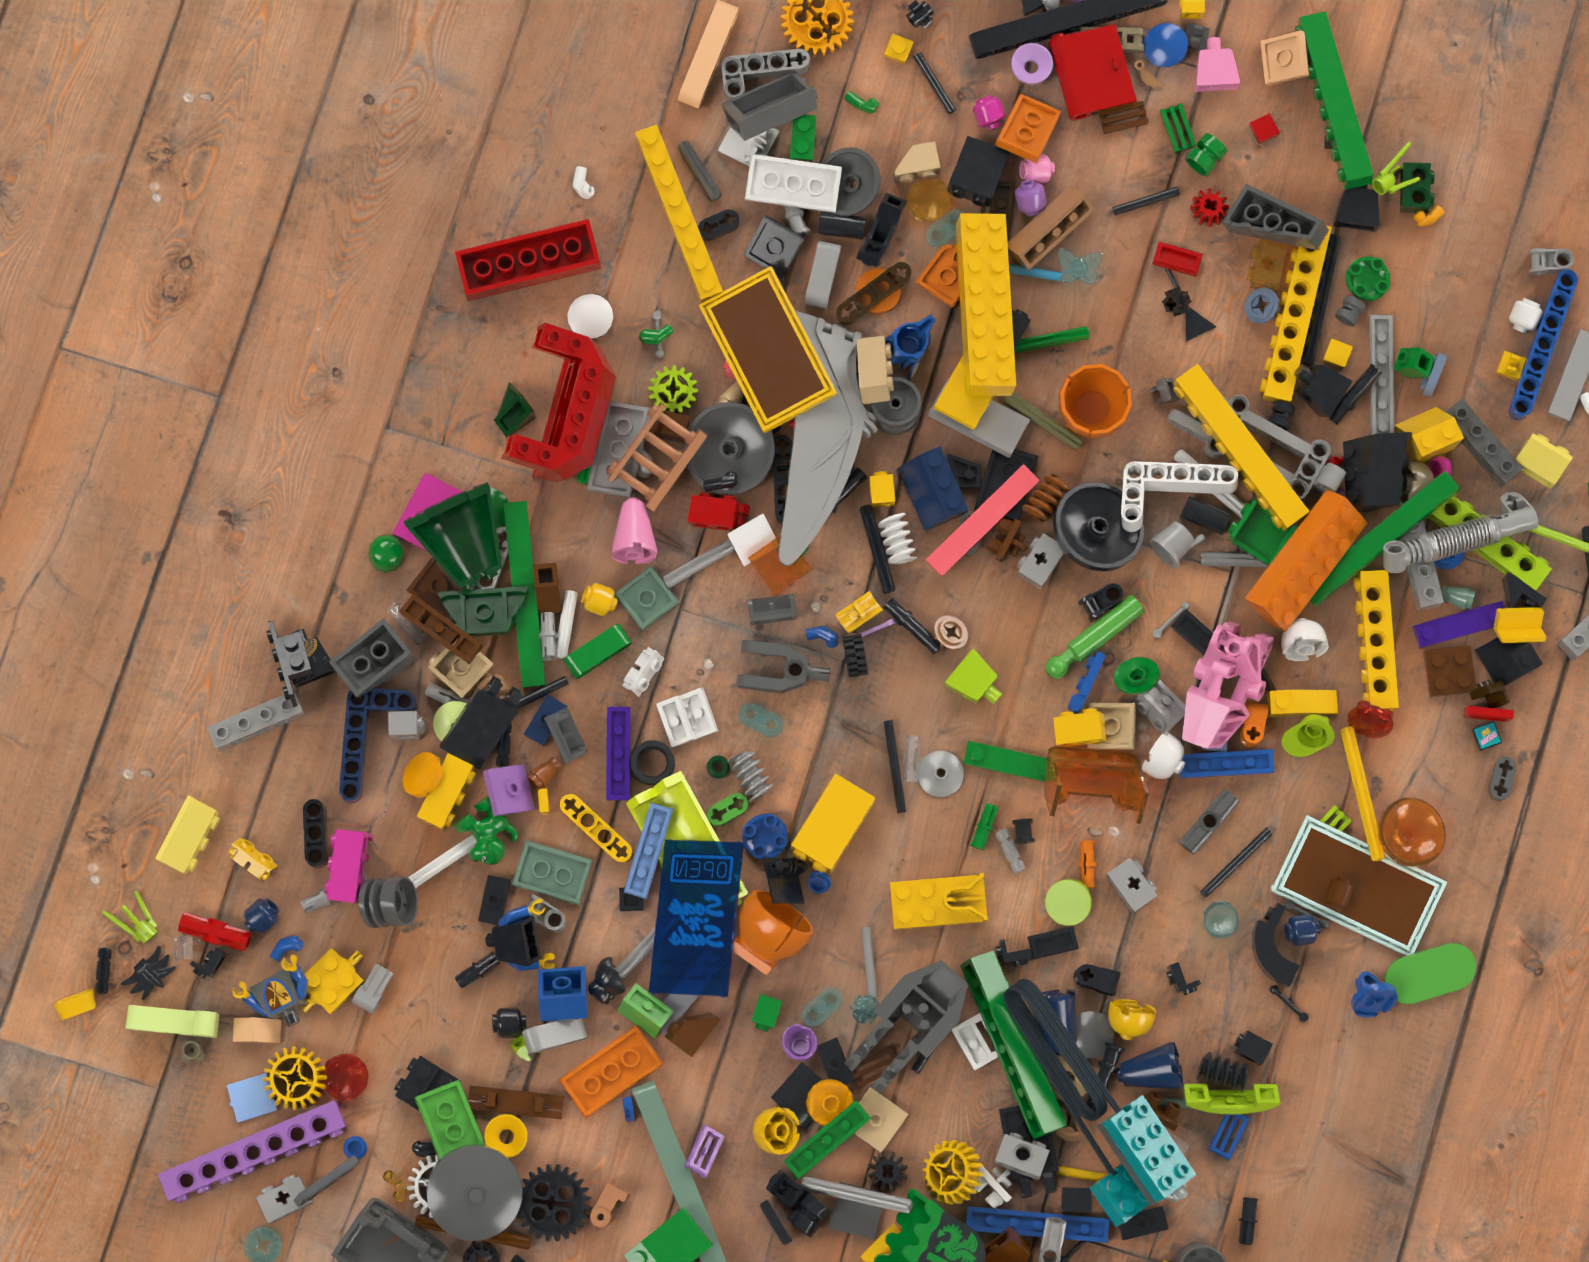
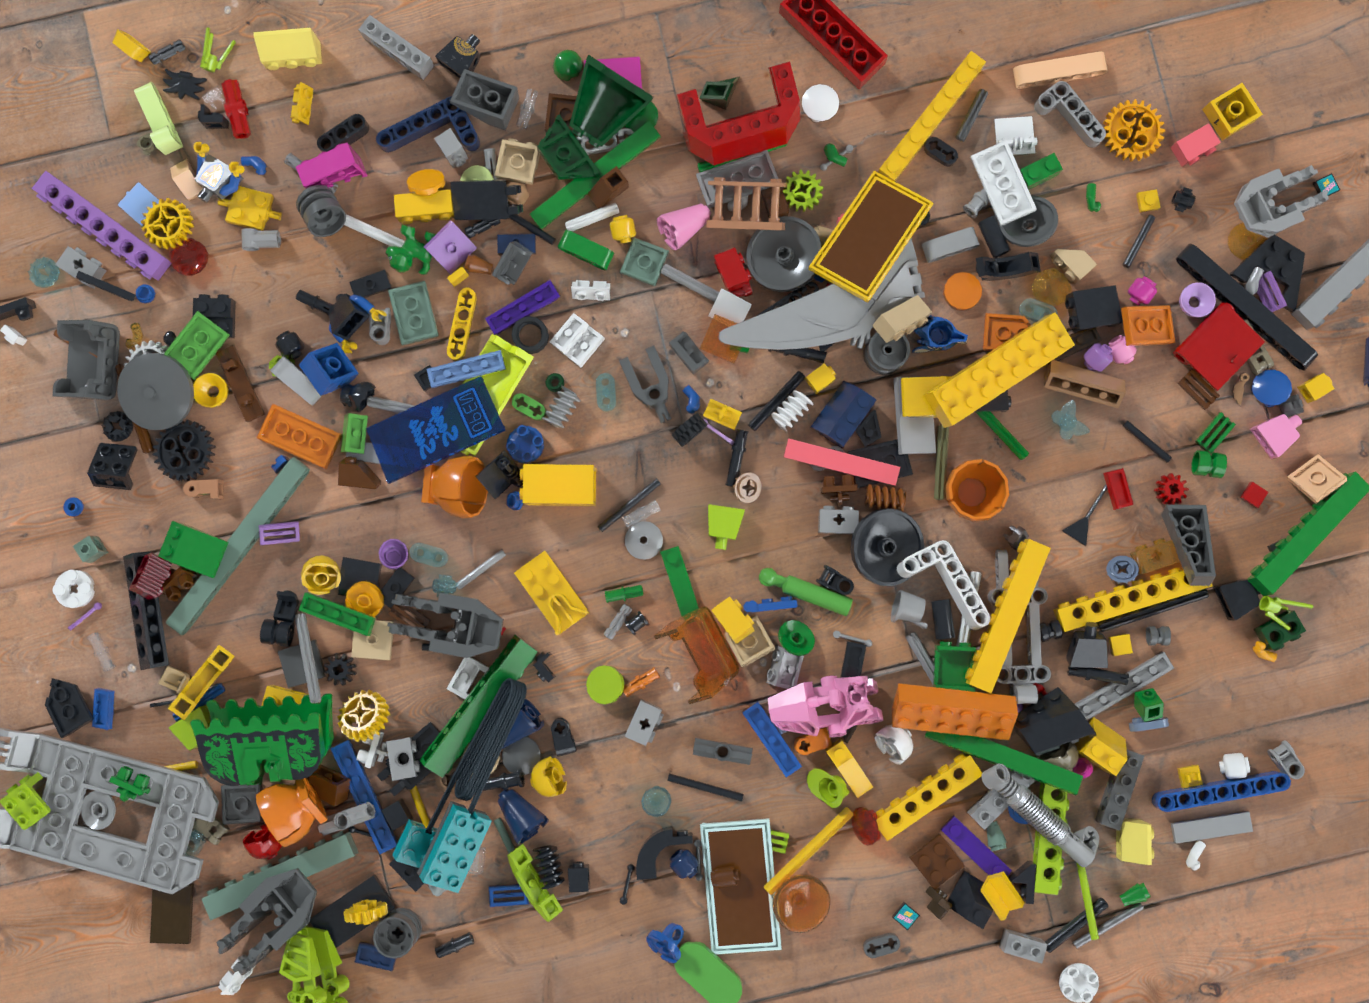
camera: 70 degrees right, 5 degrees up
dark blue head [244,898,279,933] -> none
bracket [266,620,313,707] -> none
reddish brown hinge [399,594,484,665] -> none
light grey pin [539,612,558,661] -> none
white arm [573,166,595,199] -> none
black arm [703,472,738,492] -> none
dark grey piece [721,71,818,141] -> none
tile [744,215,805,278] -> none
green brick [751,994,782,1032] -> none
black tile [760,1200,792,1245] -> none
dark brown beam [836,262,912,325] -> none
dark azure piece [1009,264,1062,281] -> none
black plate [1027,926,1079,960] -> none
white cylinder [1141,731,1185,779] -> none
reddish brown hips [1145,1090,1181,1131] -> none
black gear [1162,286,1192,317] -> none
black bracket [1166,962,1201,996] -> none
green dish [1346,257,1390,301] -> none
red tile [1463,706,1514,722] -> none

